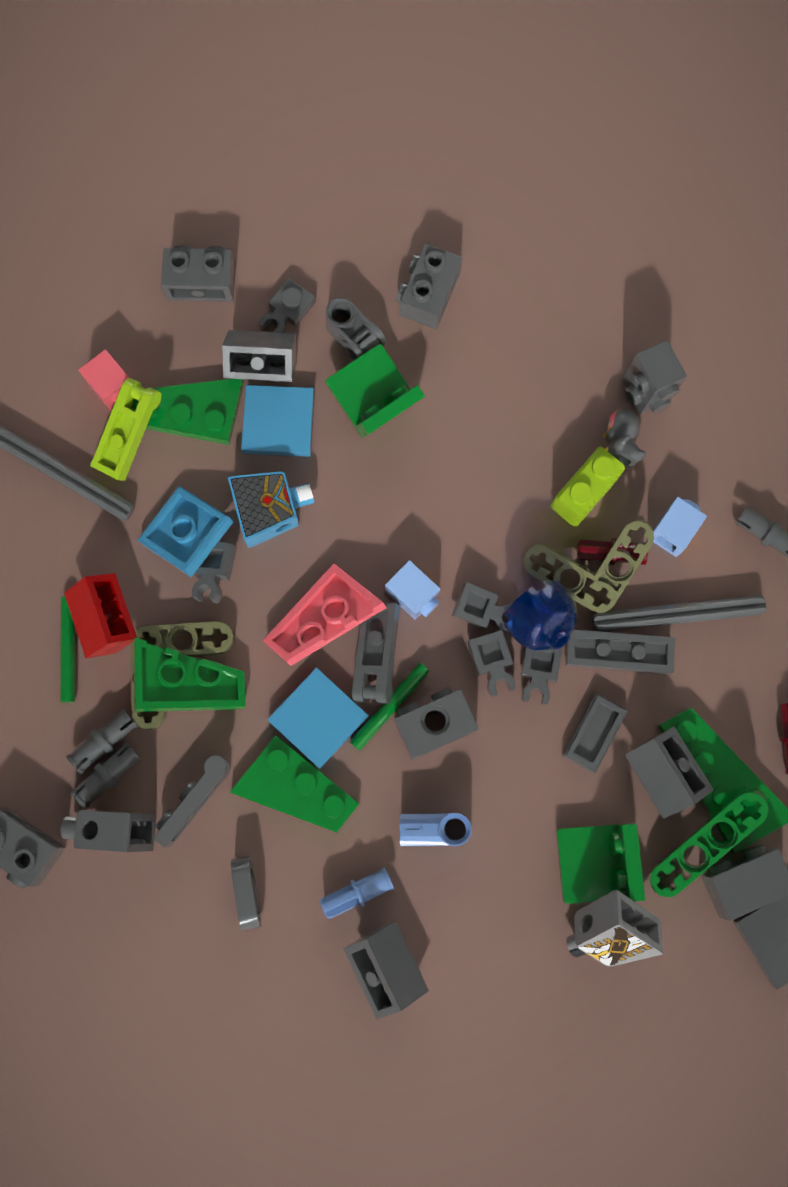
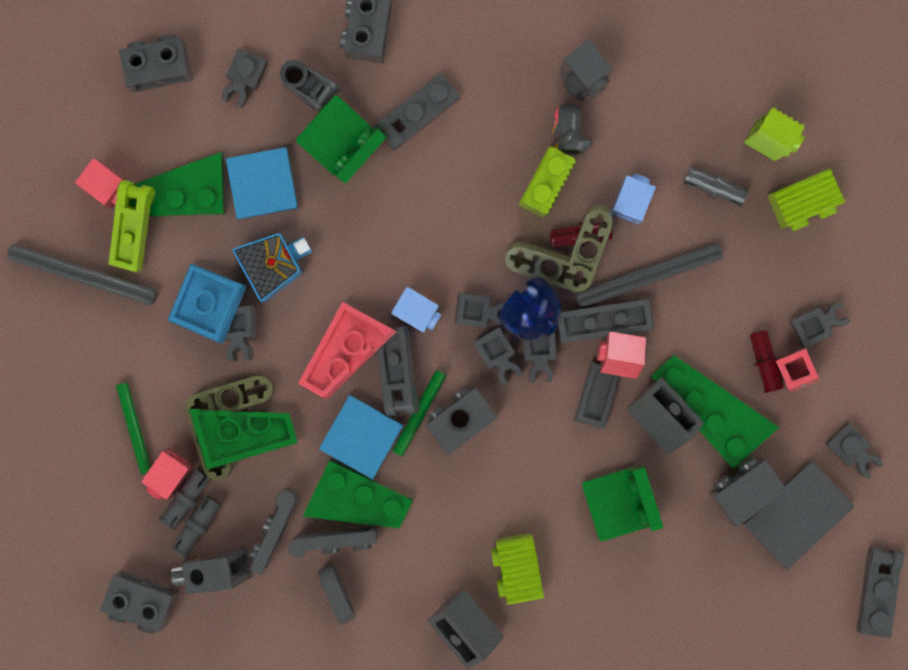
camera: 10 degrees left, 10 degrees up
red brick [64,573,137,659] -> none
dark grey brick [222,330,296,382] -> none
medium blue axle [320,868,394,919] -> none
medium blue piece [399,813,472,847] -> none
light grey torso [566,890,663,967] -> none
green beam [650,787,769,898] -> none
none -> coral brick [141,449,194,500]
none -> dark grey plate [288,527,378,558]
none -> dark grey plate [374,73,460,151]
none -> lime brick [491,533,544,605]
none -> coral brick [596,331,646,379]

